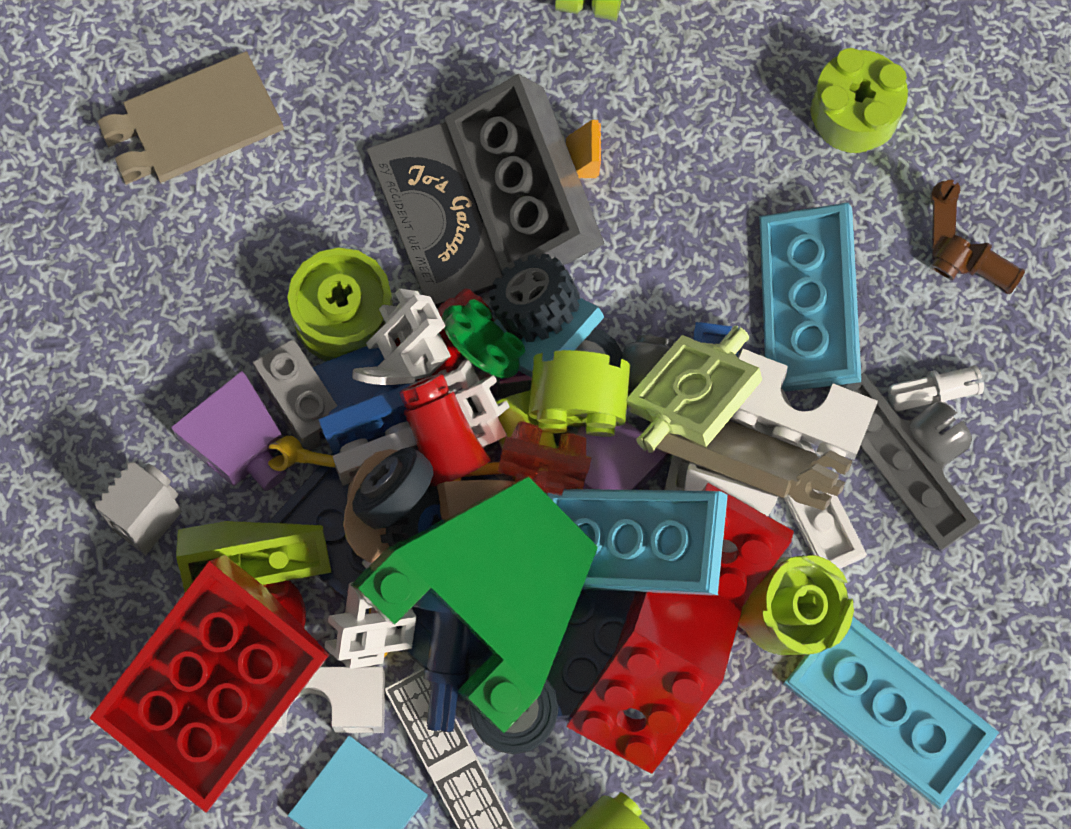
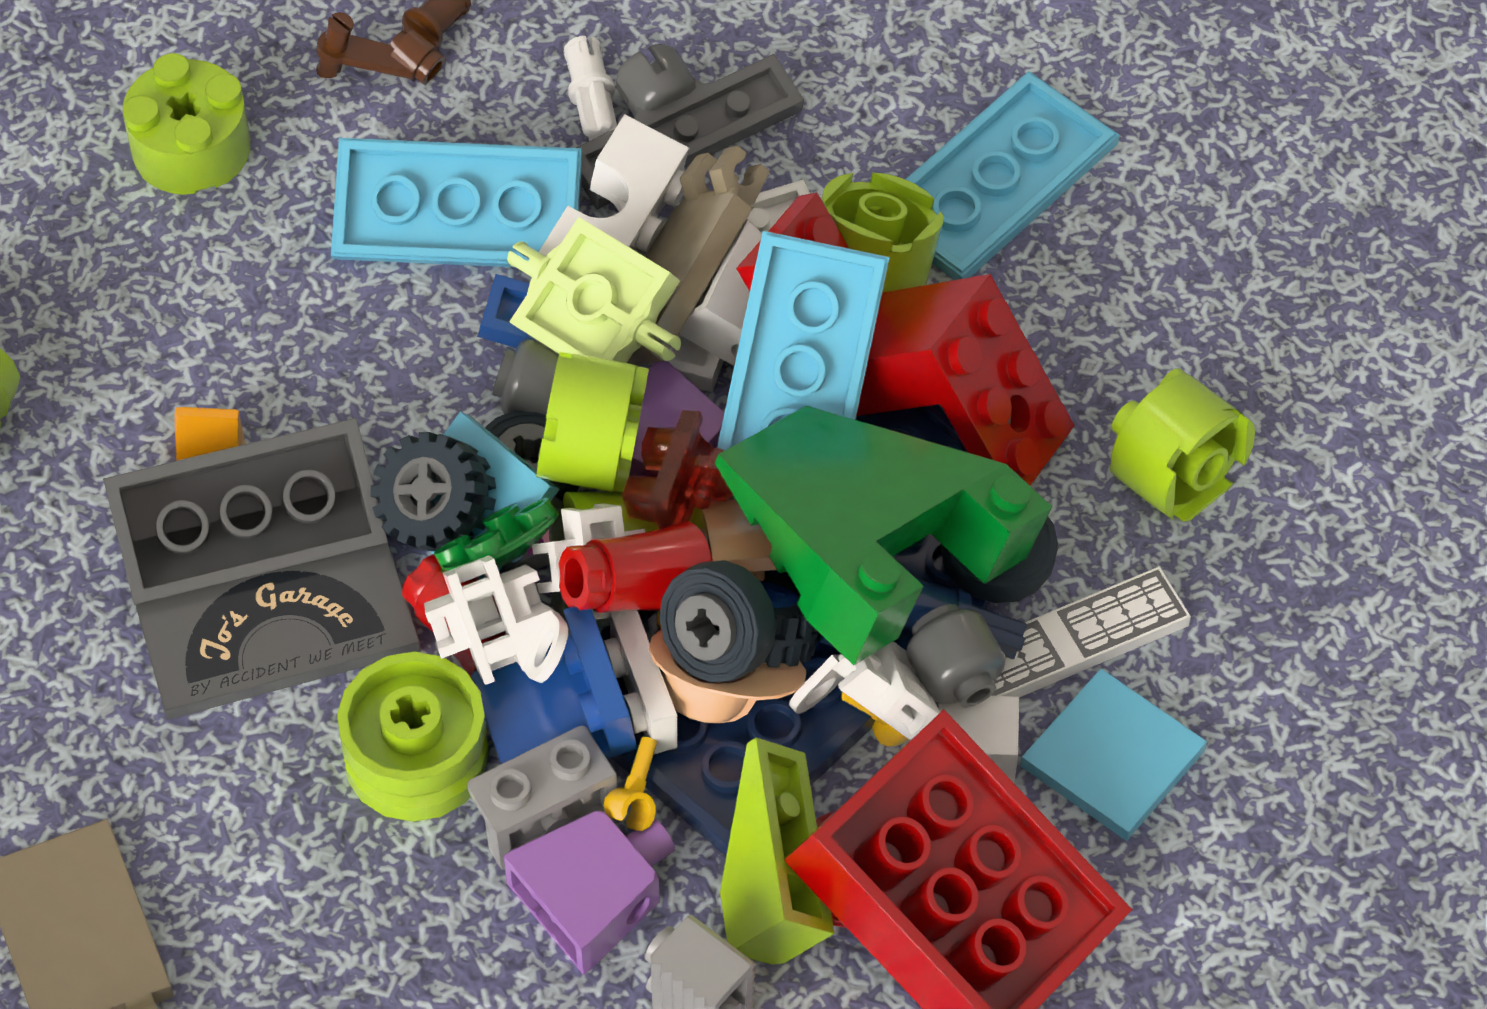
camera: 85 degrees left, 15 degrees down
none -> dark grey head [907,604,1006,708]

